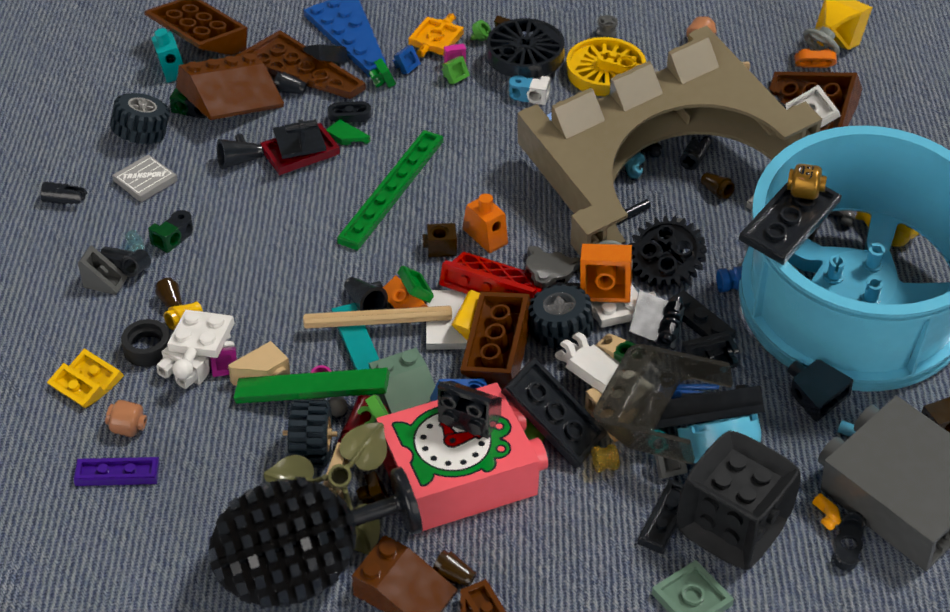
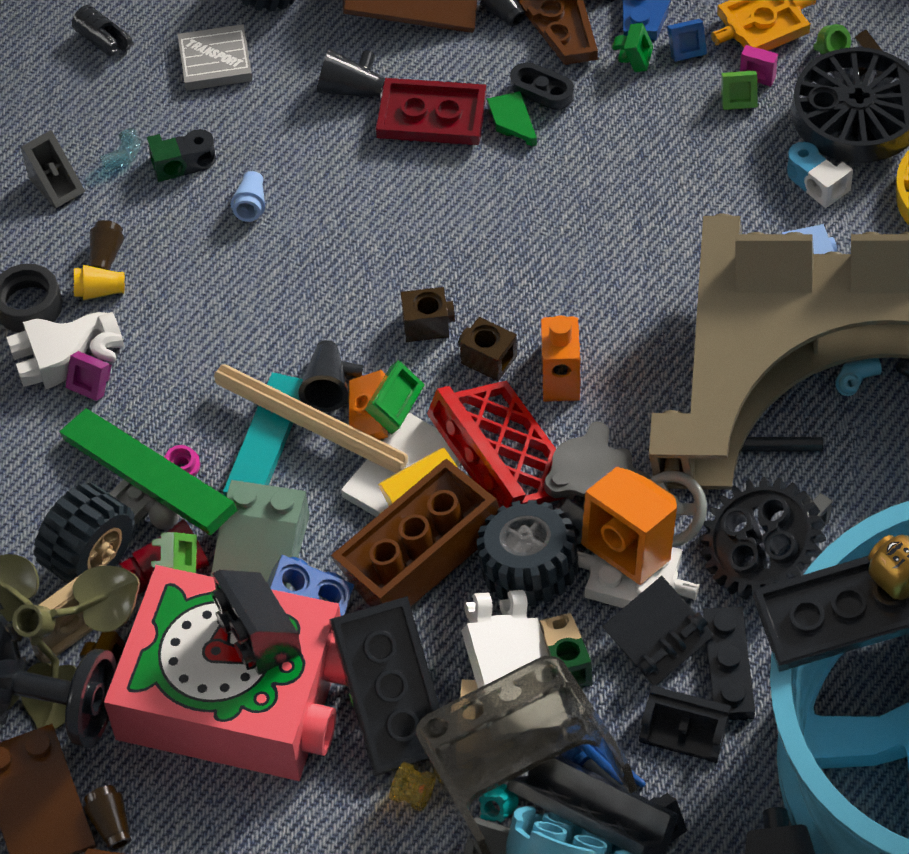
camera: 40 degrees right, 10 degrees up
black piece [100,246,151,277] -> none
white plate [167,310,235,379] -> none
tan slope [228,341,290,385] -> none
black plate [273,119,327,159] -> none
green tile [337,130,443,251] -> none
none -> light blue cone [230,171,265,222]
none -> dark brown brick [400,287,455,342]

